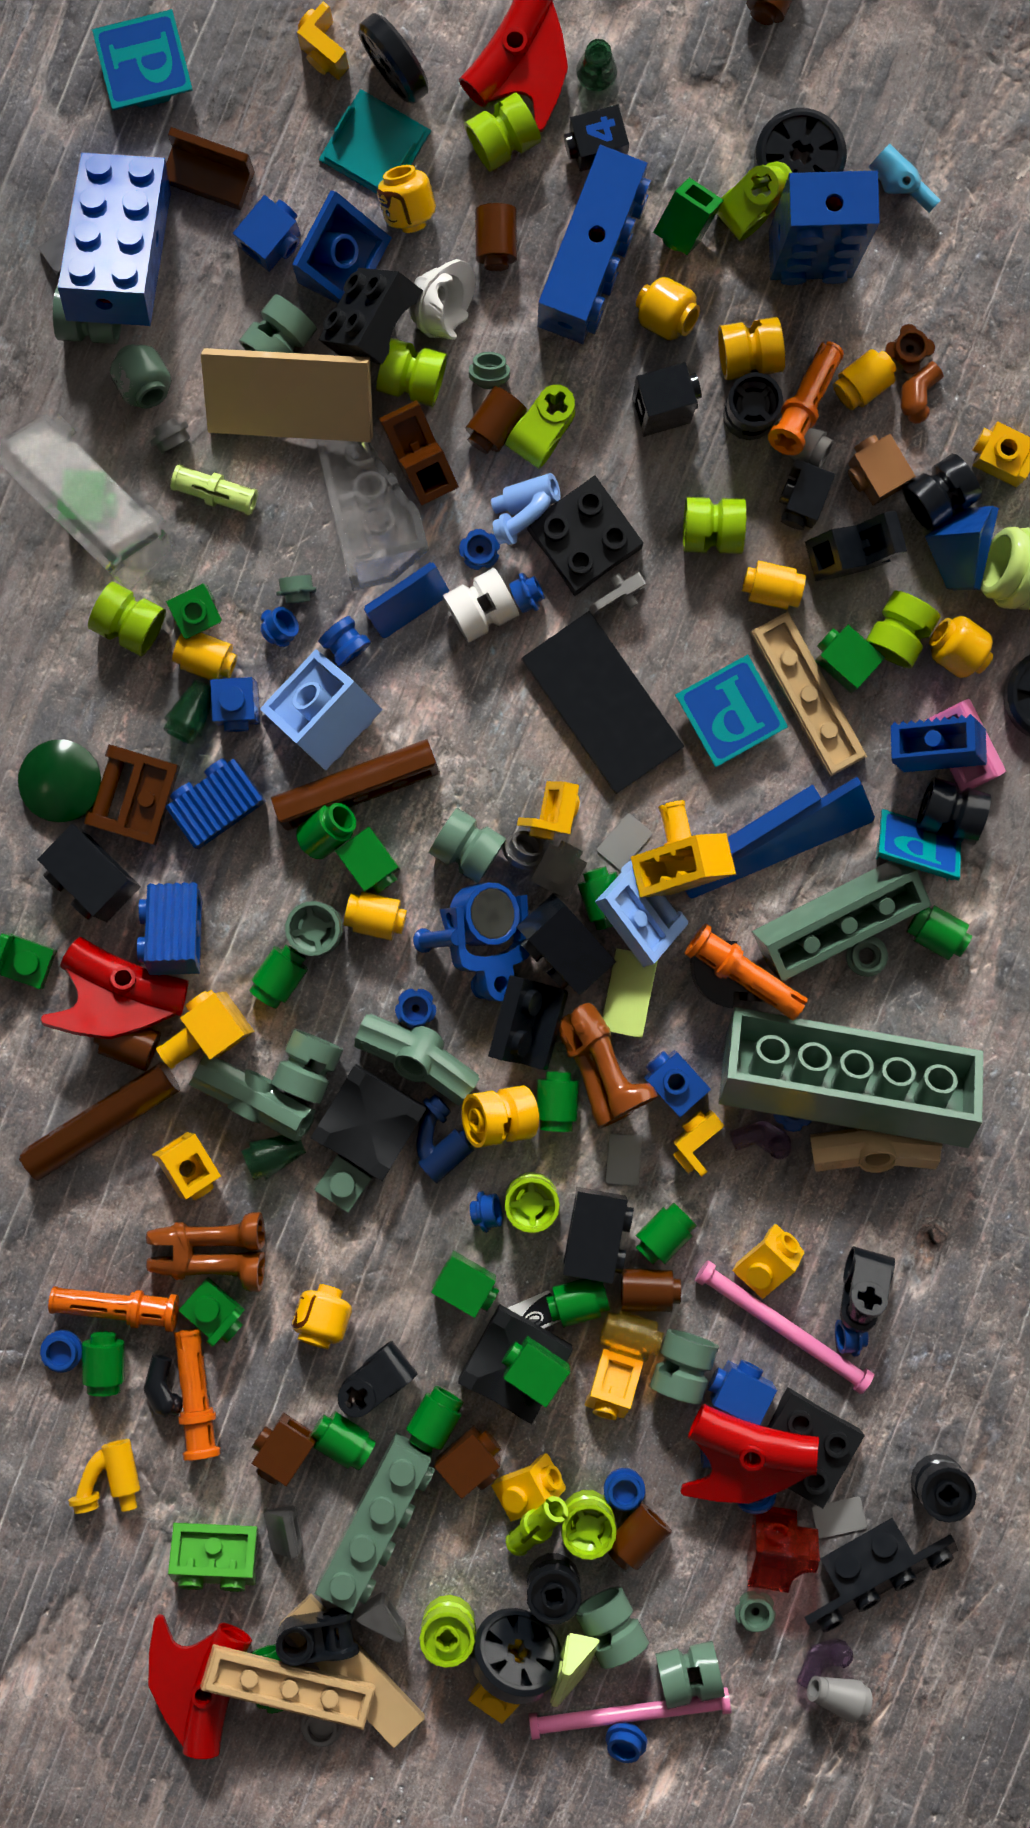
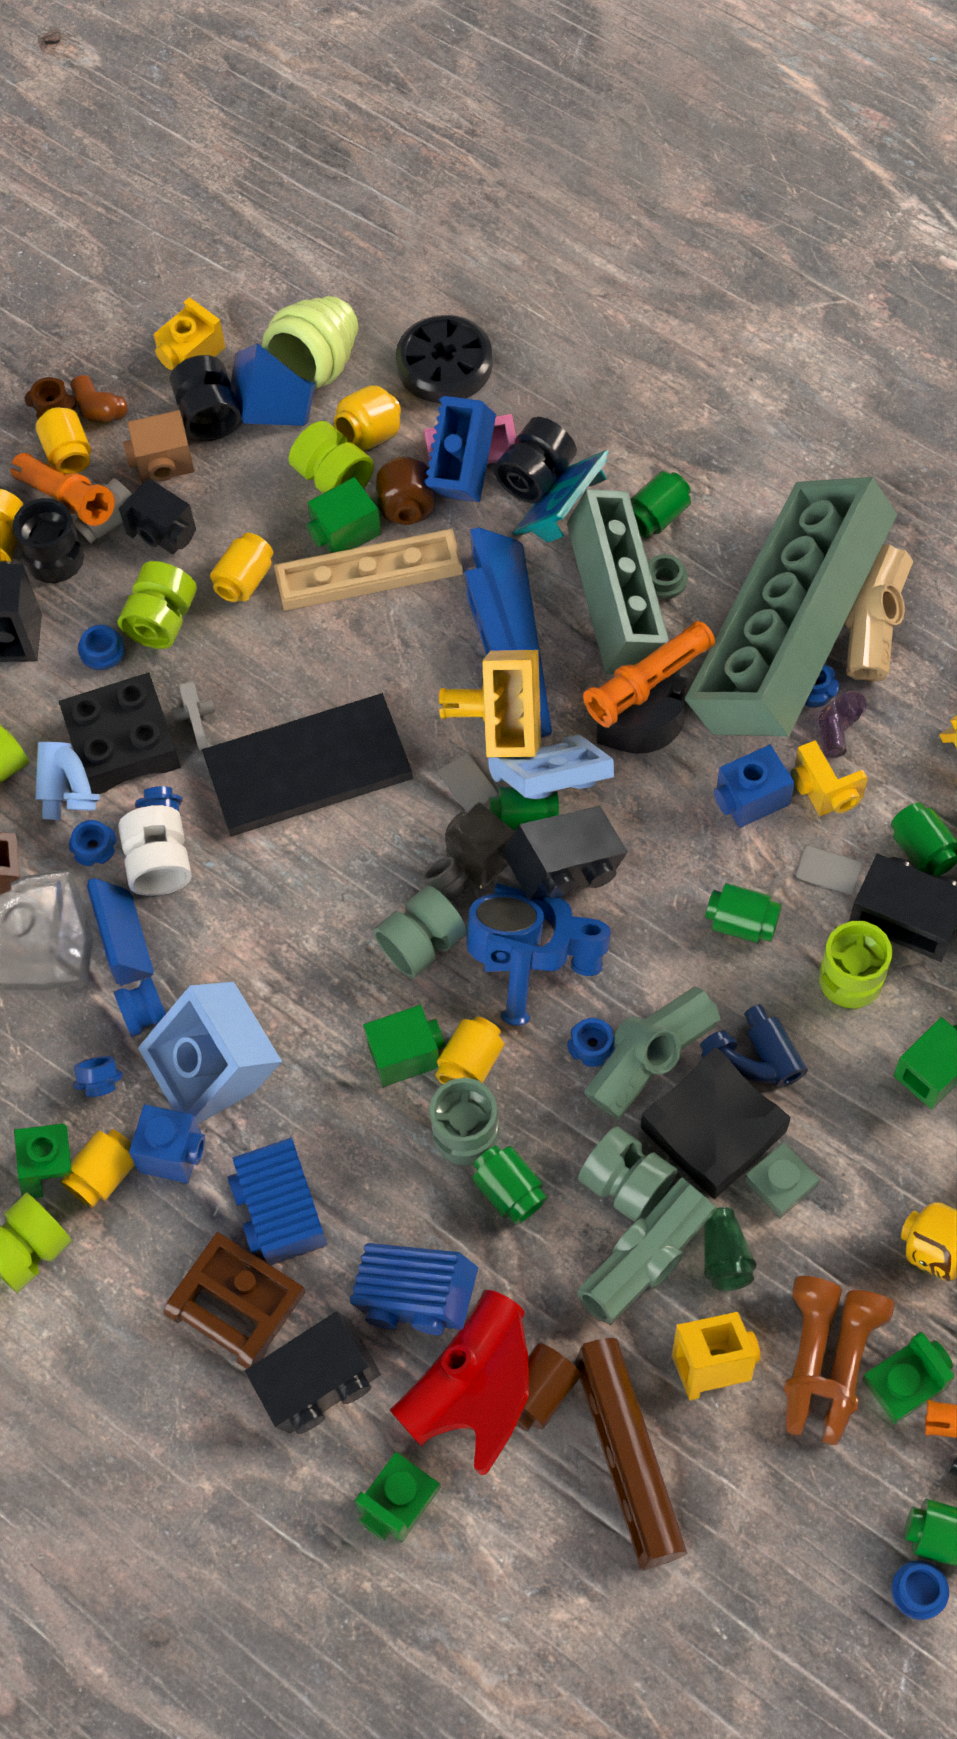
camera: 70 degrees left, 25 degrees down
dark green dish [18,740,101,822] -> none
orange pin [48,1286,179,1332] -> none
yellow brick [156,990,255,1069] -> none
clear green cone [163,679,211,745] -> none
reddish brown brick [271,739,440,831] -> none
sand green plate [276,575,317,604] -> none
green brick [296,803,356,859] -> none
yellow wheel [462,1085,539,1148] -> none
blue plate [470,1191,503,1233] -> none
black bracket [488,975,568,1070] -> none
yellow bracket [517,781,580,840] -> none
dark orange piece [559,1003,658,1129] -> none
yellowish green slope [602,948,658,1038] -> none
piece [675,654,788,768] -> none
black brick [805,510,907,581] -> none
none -> blue plate [78,625,125,670]
none -> reddish brown head [376,456,436,525]

